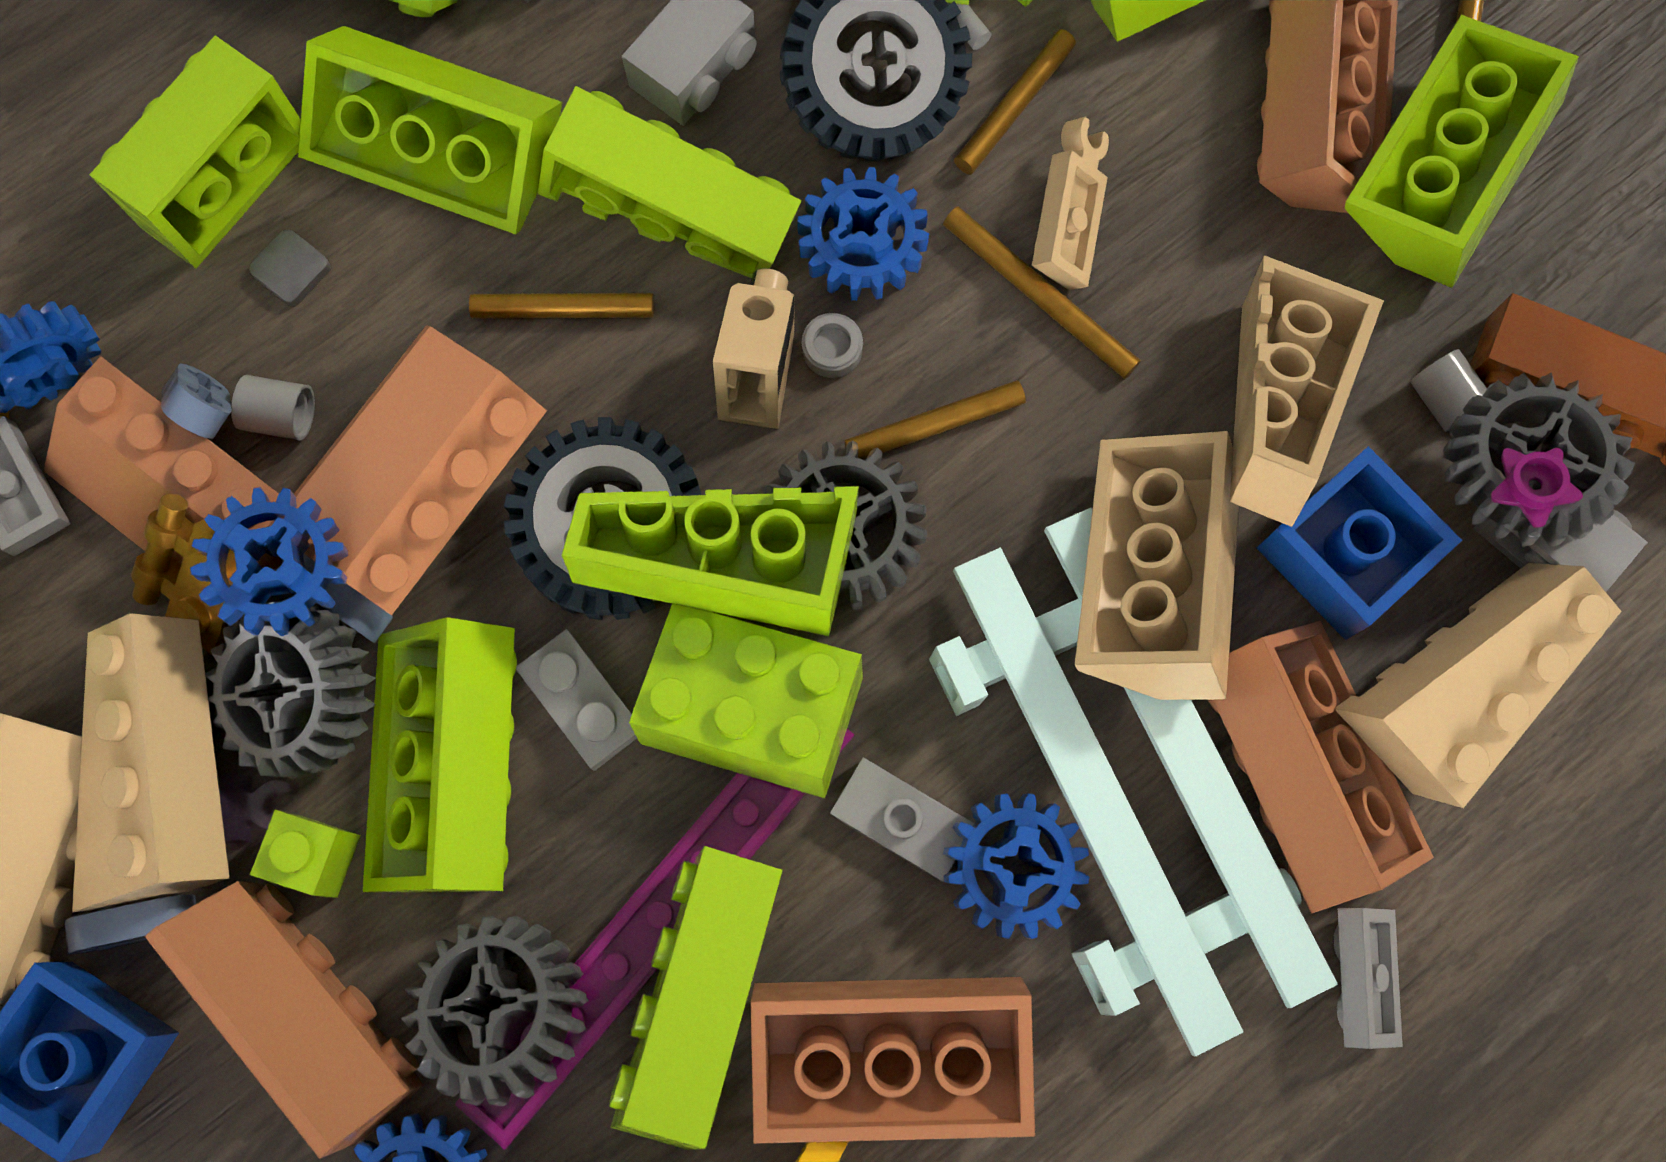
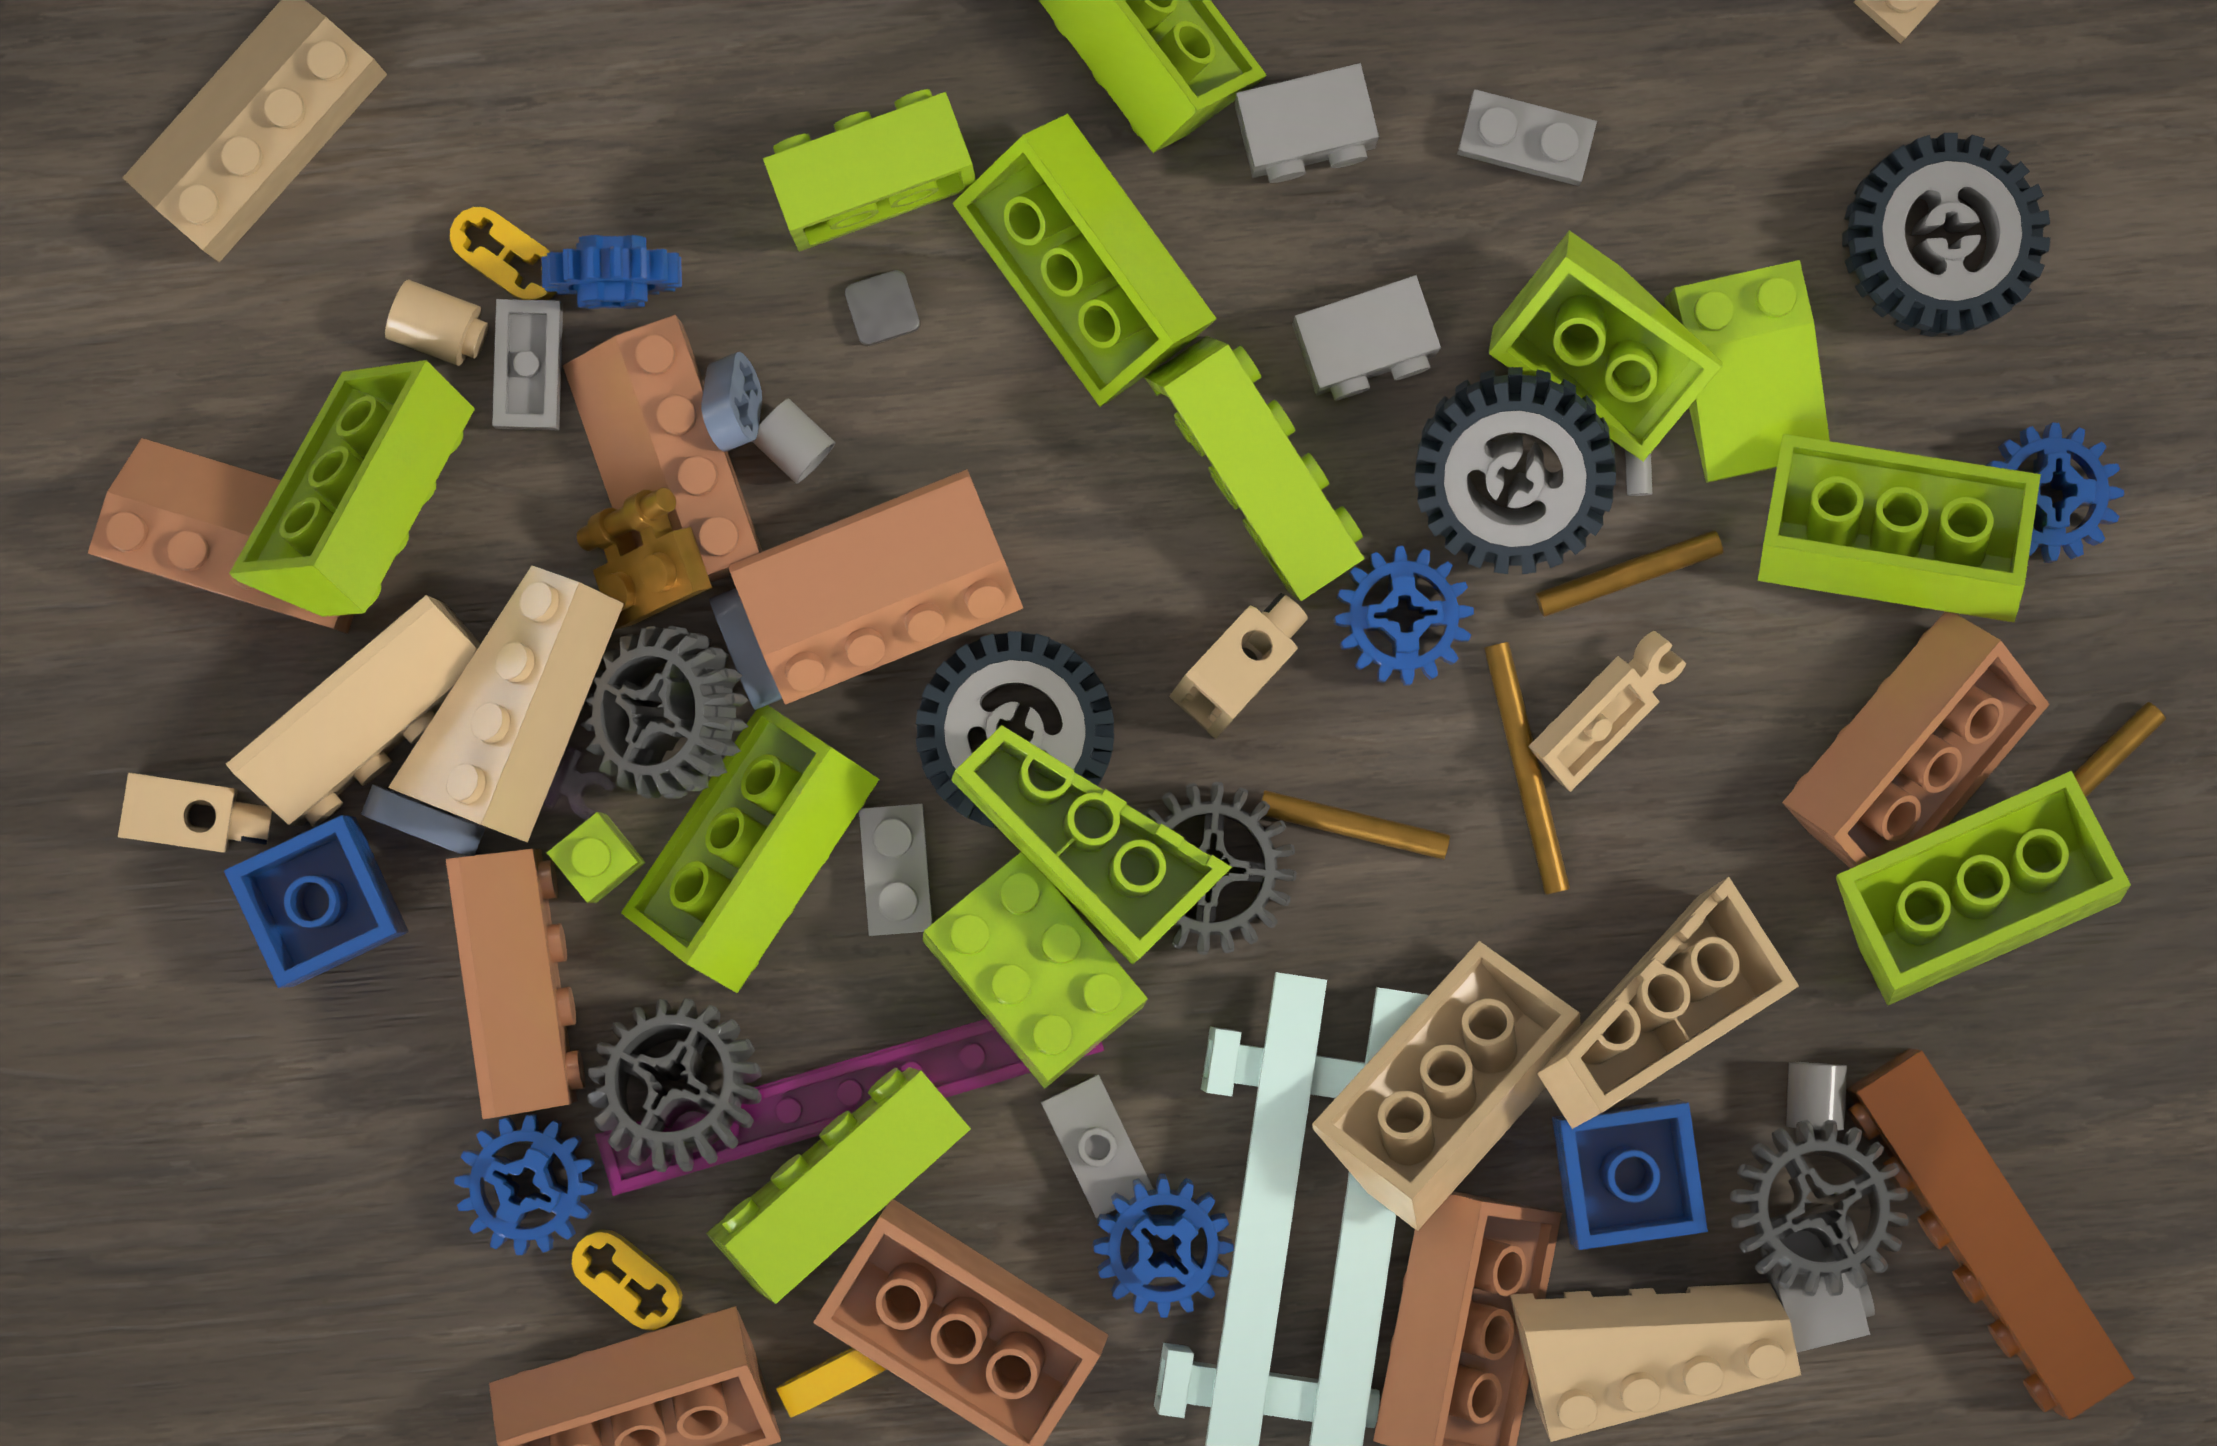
camera: 30 degrees right, 10 degrees up
blue gear [190,487,348,636] -> none
pearl gold bar [469,293,655,318] -> none
light grey tile [802,313,863,378] -> none
magenta plate [1490,448,1583,528] -> none

